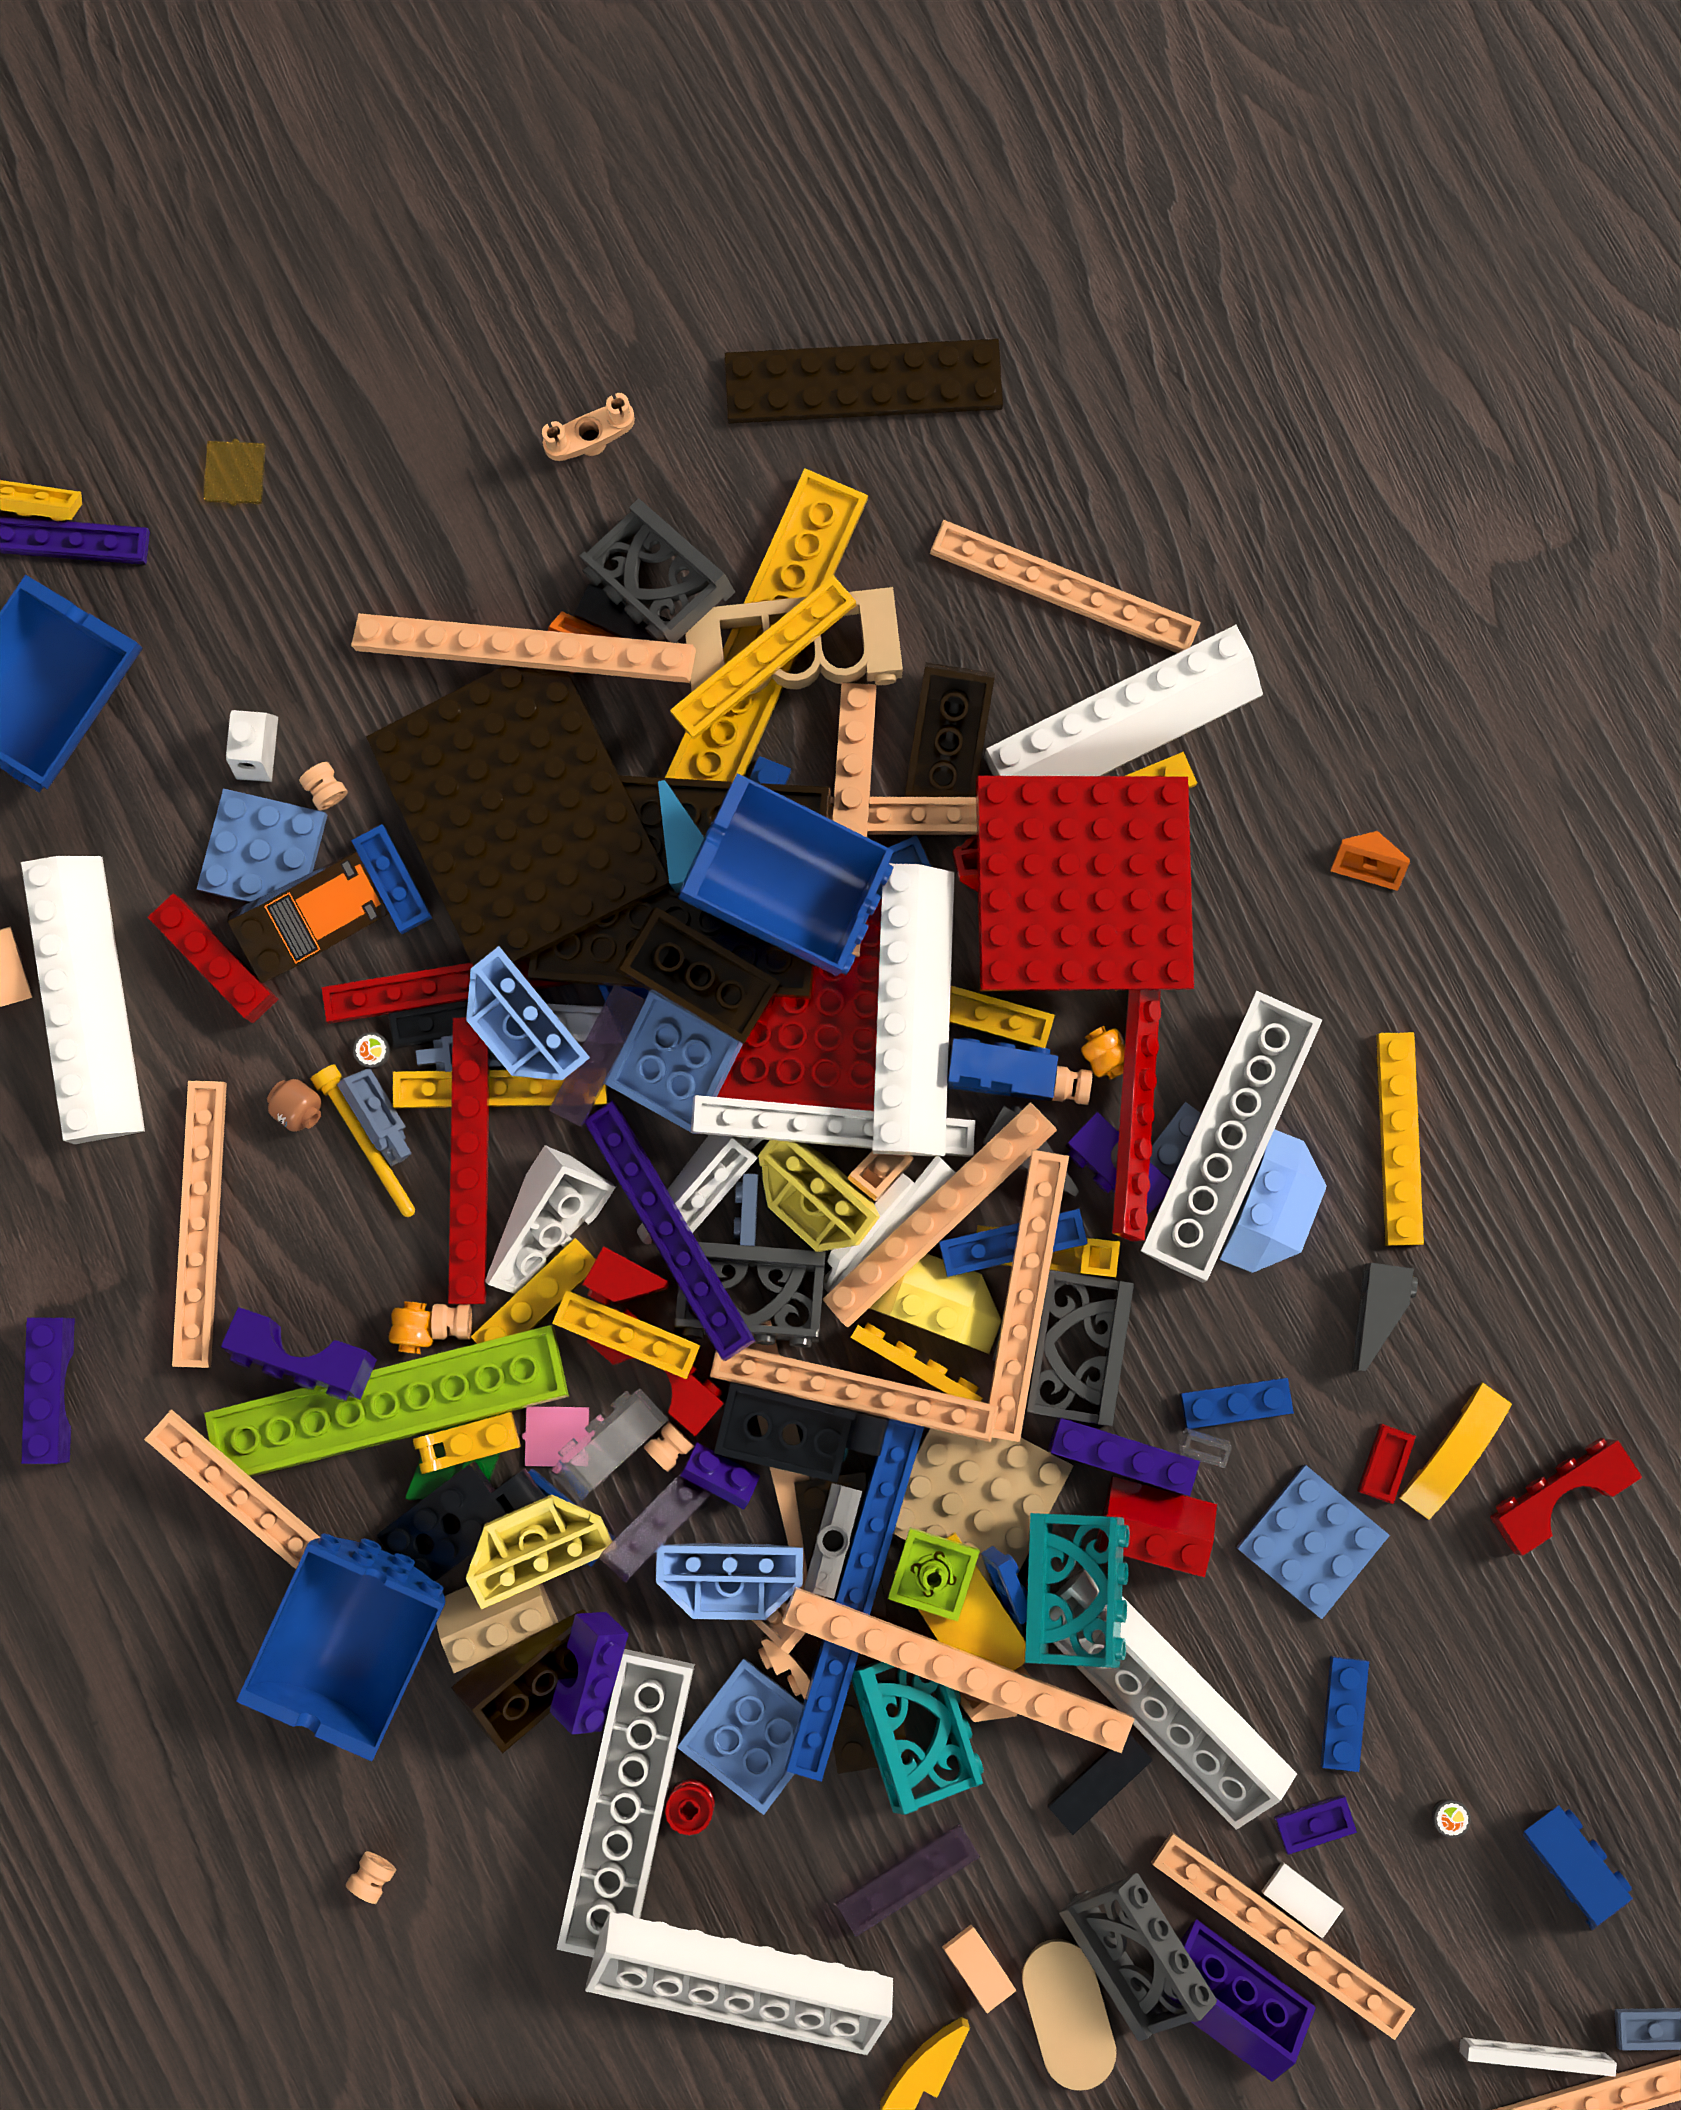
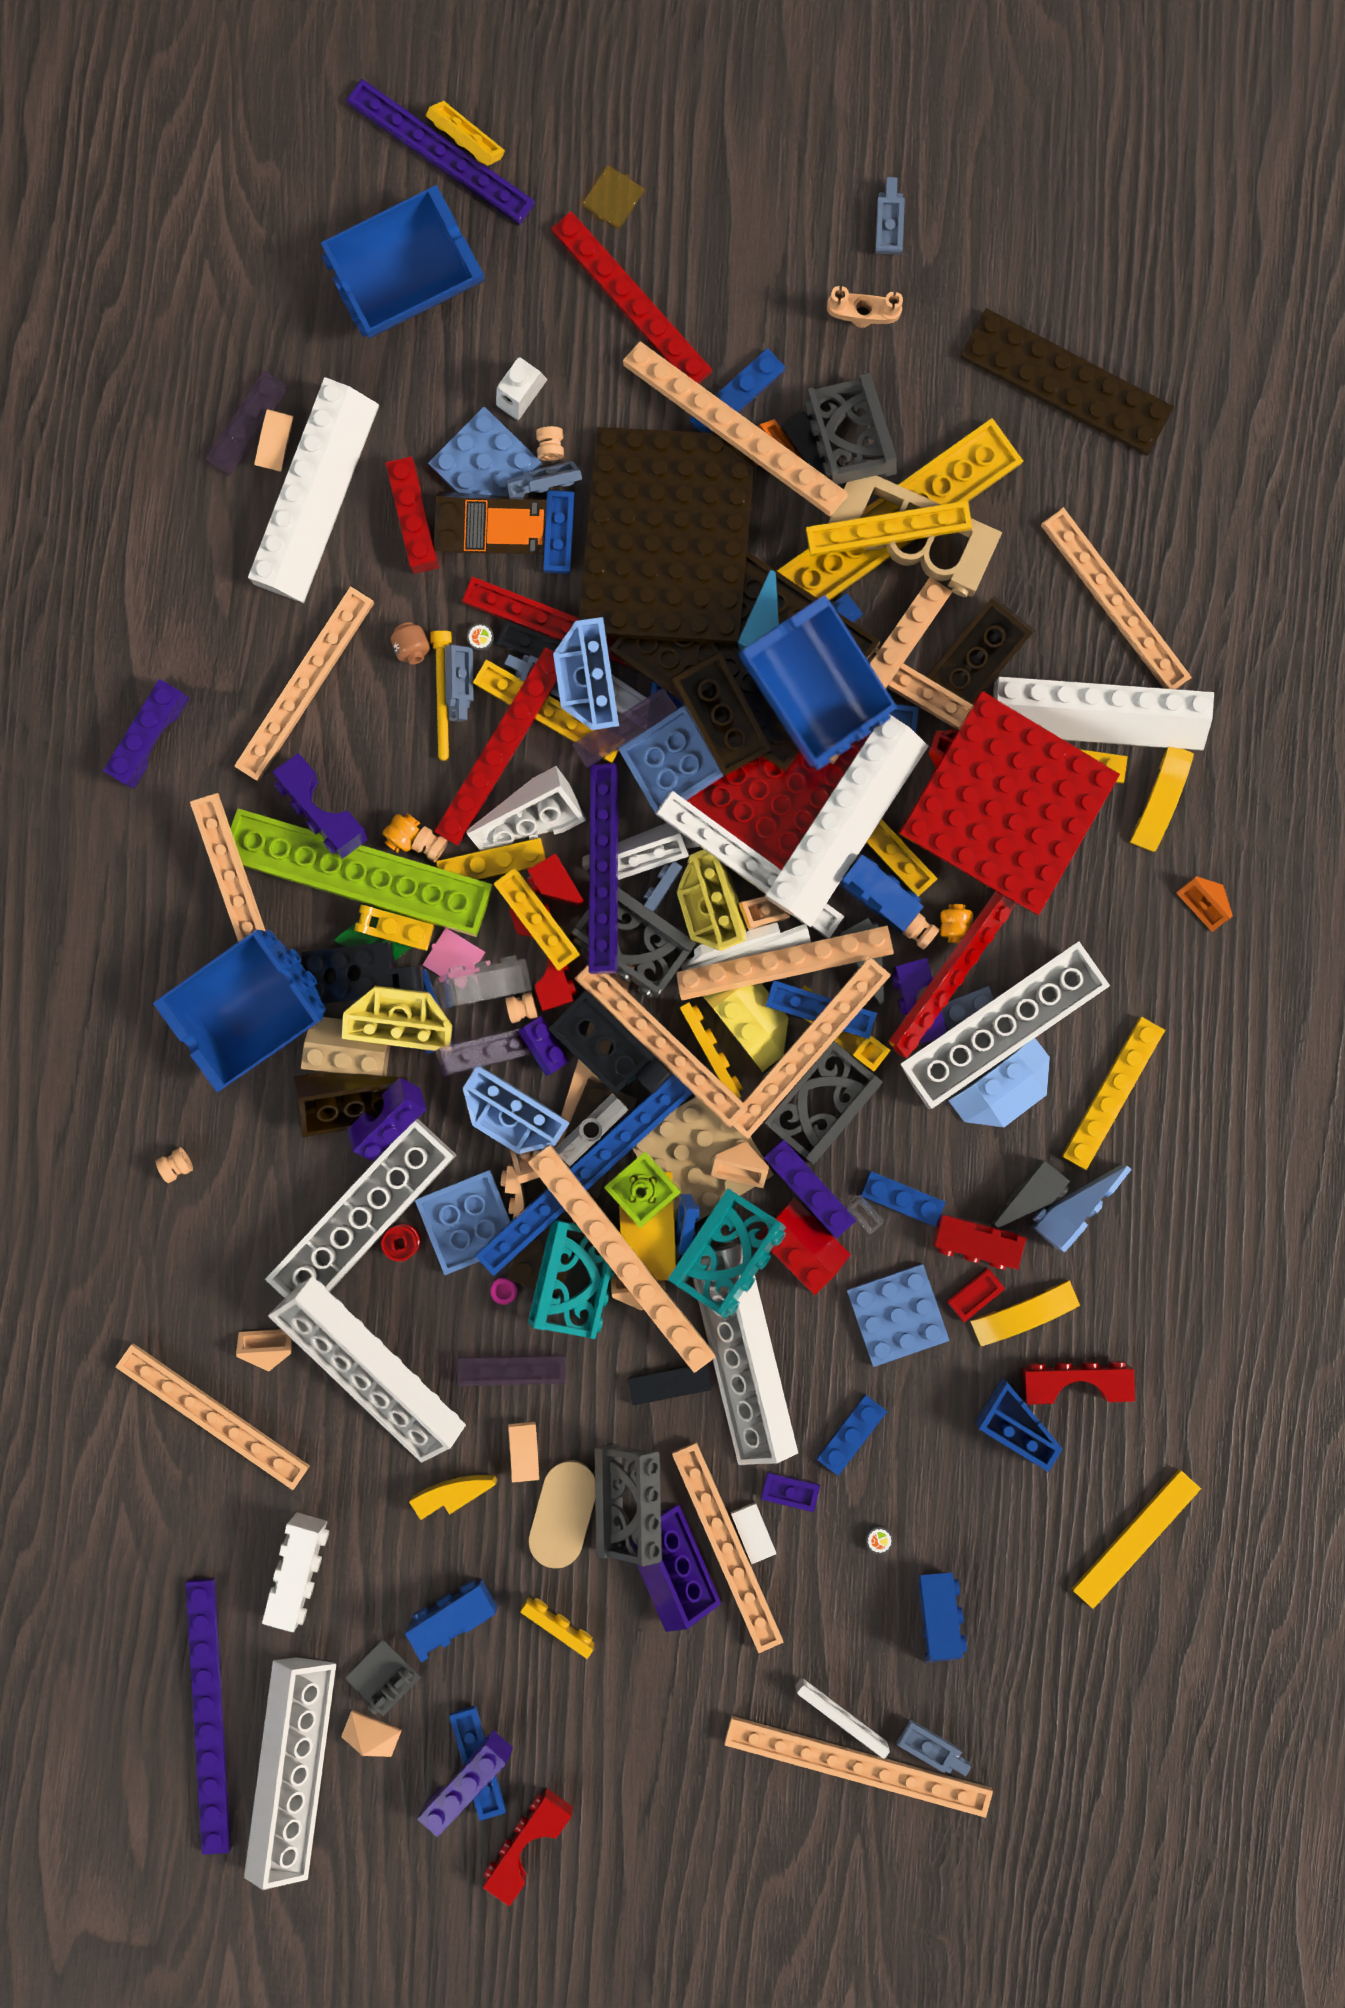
camera: 25 degrees right, 5 degrees up
none -> light nougat slope [236,1329,293,1371]
none -> dark pink tile [490,1277,518,1305]
none -> sand blue hinge [505,461,582,497]
none -> red plate [551,211,712,384]
none -> blue plate [689,348,786,433]
none -> light nougat slope [711,1142,769,1188]
none -> sand blue hinge [875,177,905,255]
none -> red wedge [932,1214,1026,1270]
none -> blue wedge [974,1378,1063,1472]
none -> light blue wedge [1031,1164,1131,1252]
none -> yellow slope [1129,746,1194,852]

